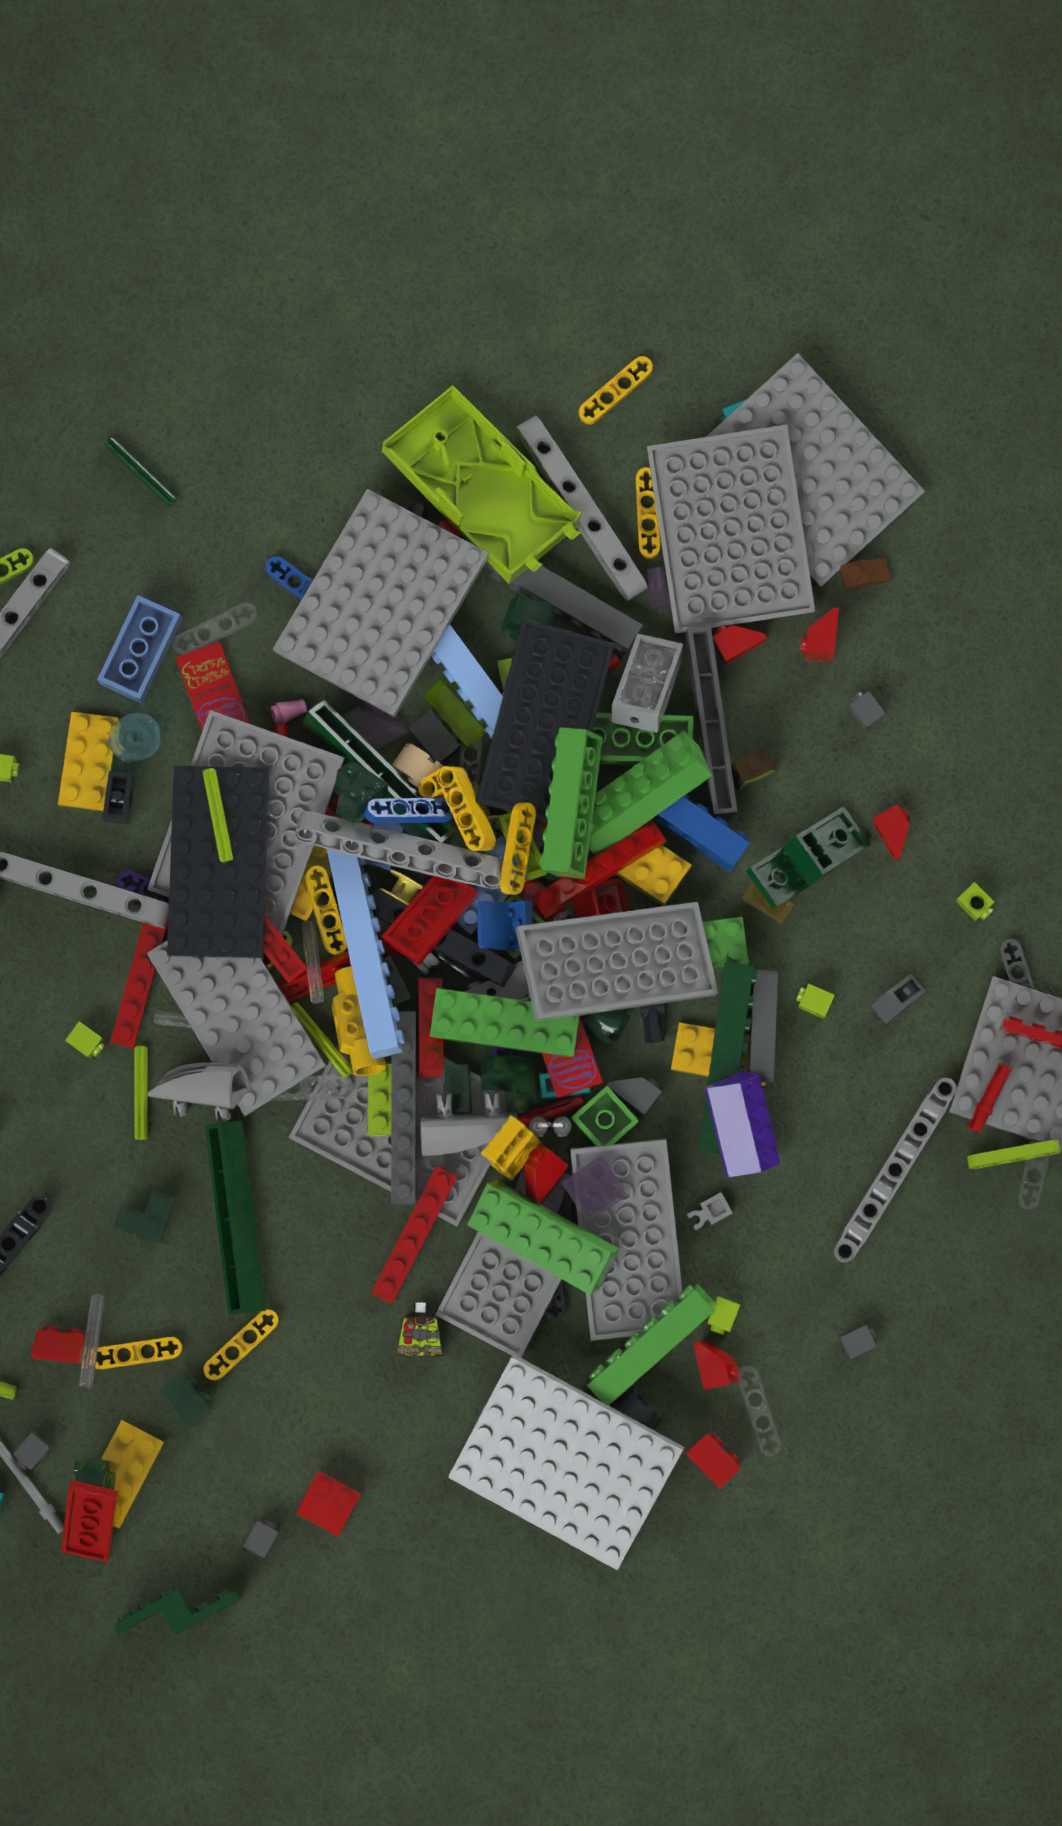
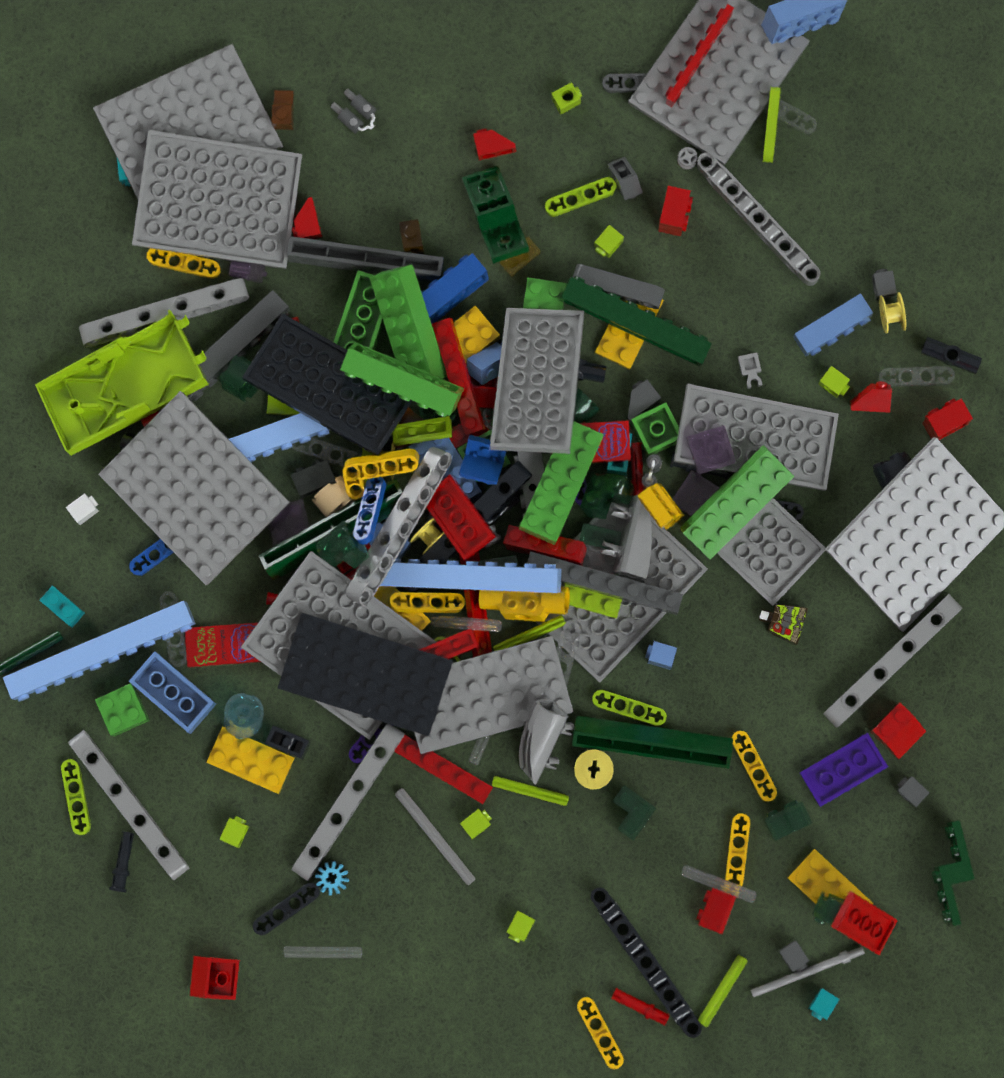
camera: 70 degrees left, 0 degrees up
lime axle [203,768,233,862] -> none
bright pink cone [270,699,307,725] -> none
red plate [371,1165,458,1304] -> none
clear neon green tile [424,680,486,747] -> none
yellow beam [500,803,536,895] -> none
red slope [525,1144,568,1204] -> none
yellow beam [579,356,653,424] -> none
bright green brick [587,1283,717,1405] -> none
brick [611,633,683,733] -> none
slope [705,1071,780,1177] -> none
red slope [800,607,839,663] -> none
dark grey brick [848,691,886,731] -> none
red pin [967,1063,1012,1134] -> none
none -> light blue brick [3,601,196,702]
none -> teal brick [39,586,85,628]
none -> white brick [66,493,99,525]
none -> bright green brick [95,683,150,737]
none -> dark grey piece [331,89,377,134]
none -> light grey axle [395,788,475,885]
none -> medium blue brick [466,342,502,385]
none -> lime beam [545,177,616,217]
none -> light yellow piece [574,749,614,790]
none -> lime beam [592,690,667,726]
none -> medium blue brick [645,641,677,670]
none -> red brick [658,186,693,236]
none -> light grey wheel [678,147,697,170]
none -> medium blue brick [793,294,873,357]
none -> dark purple plate [799,733,888,807]
none -> light grey beam [823,594,962,728]
none -> light yellow piece [879,292,906,334]
none -> black piece [921,337,982,374]

